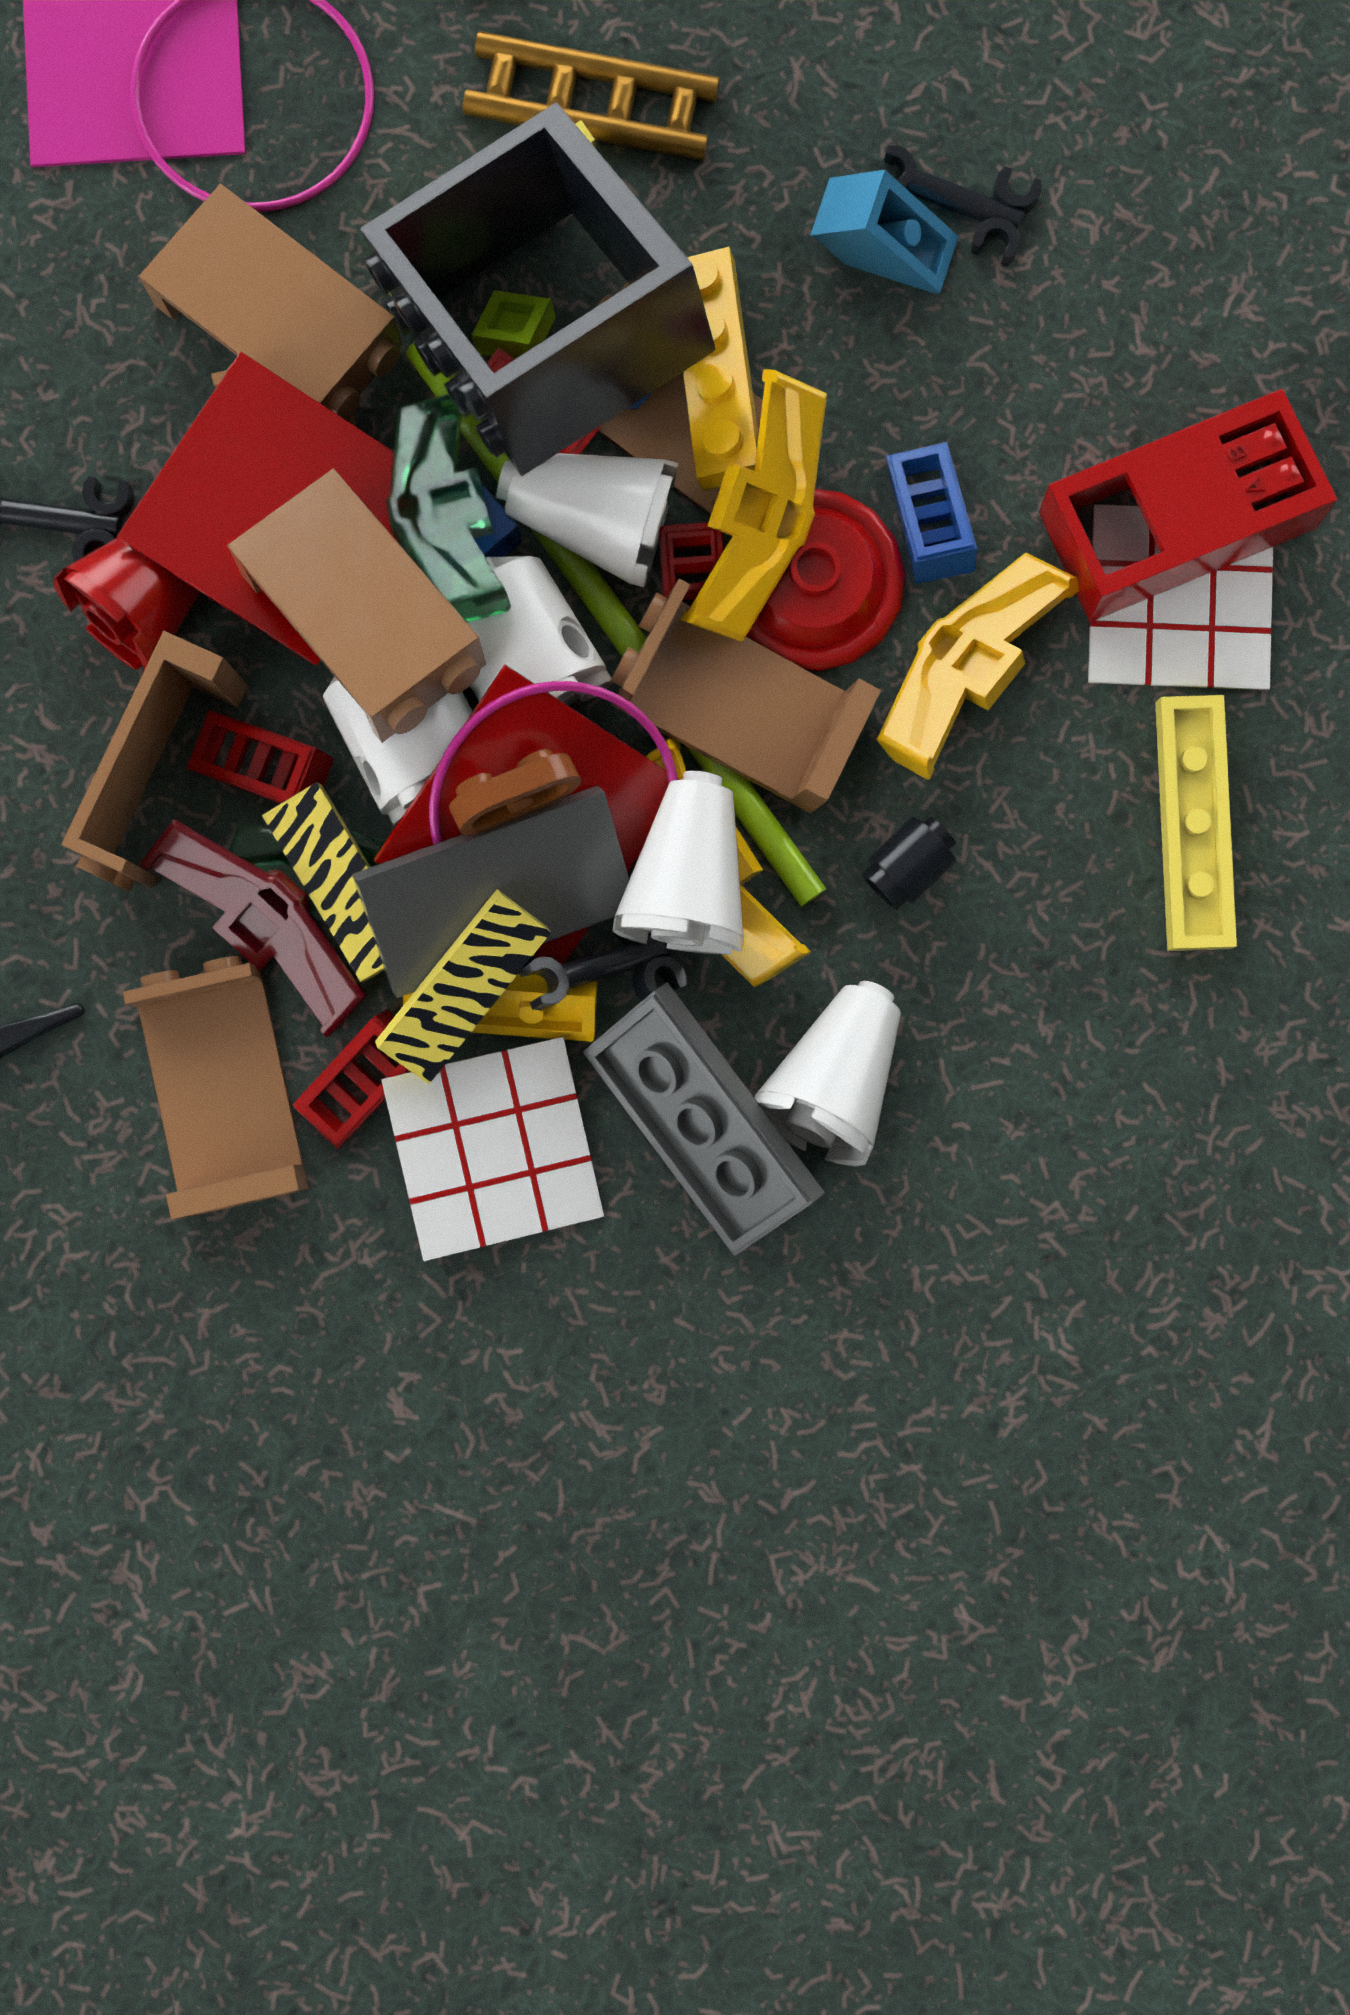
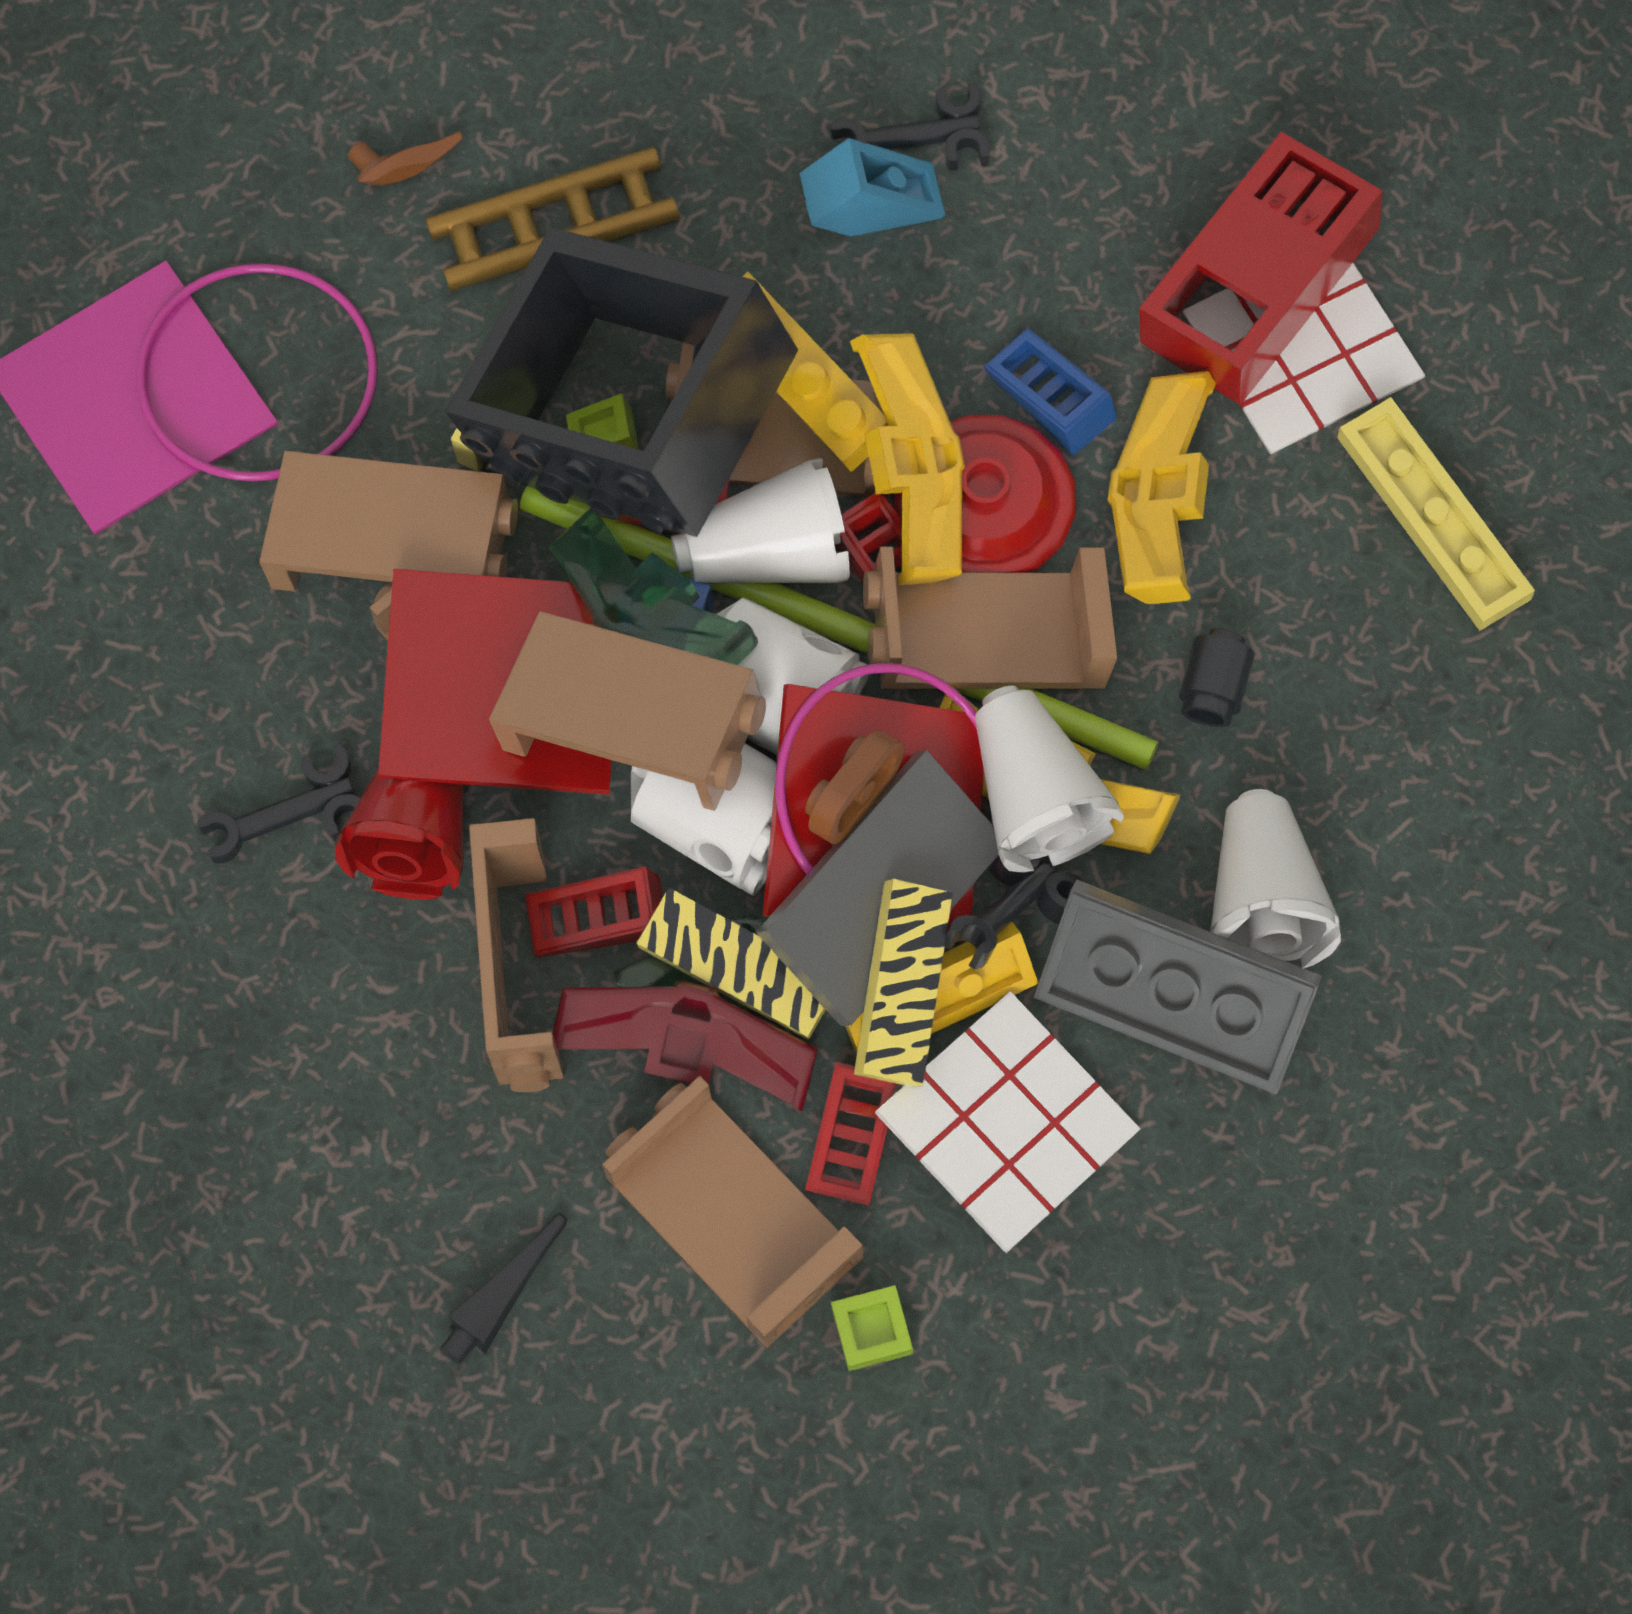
camera: 25 degrees left, 15 degrees down
none -> lime plate [831,1285,913,1371]

